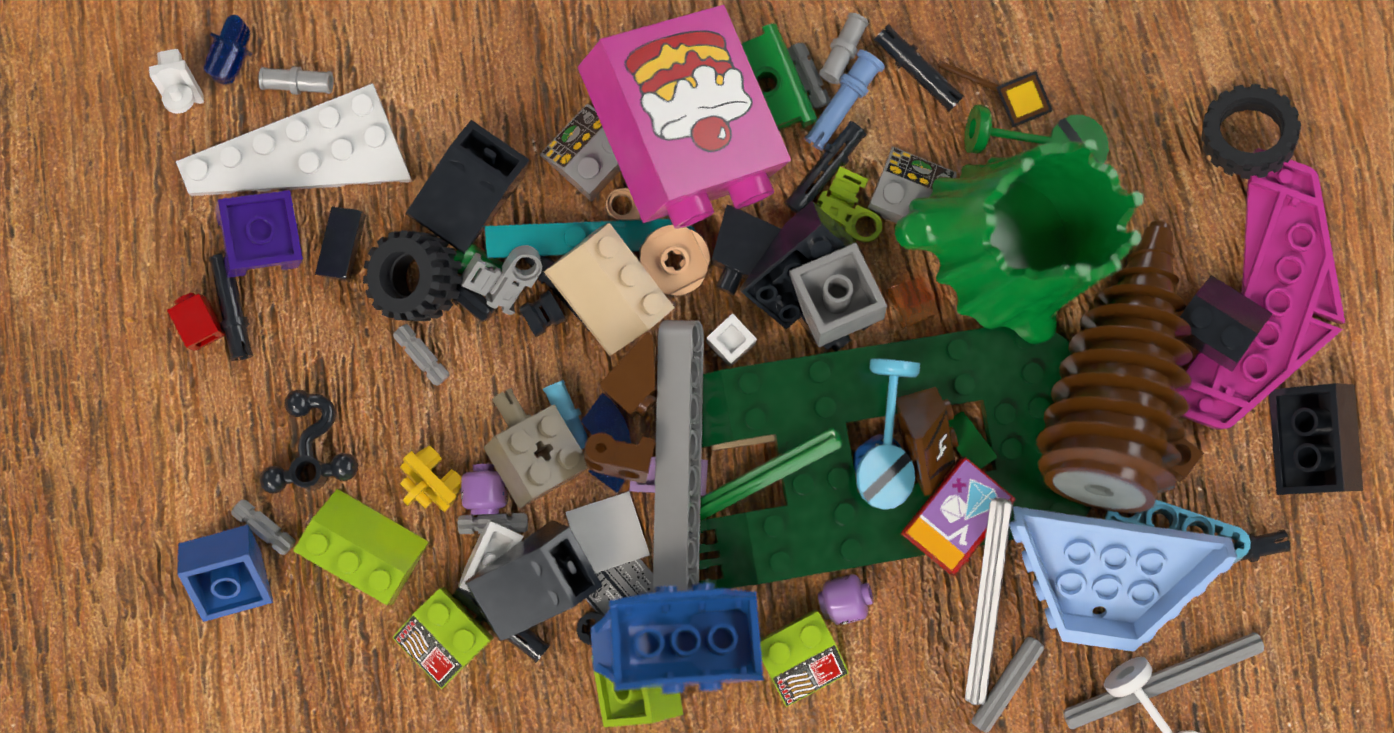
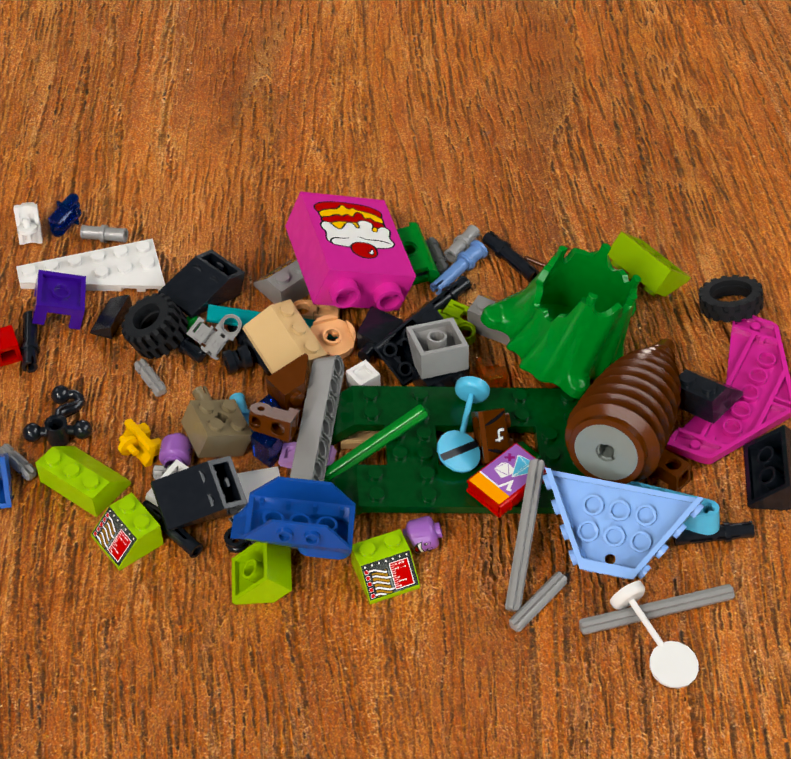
camera: 15 degrees right, 35 degrees down
none -> lime slope [608,231,691,297]

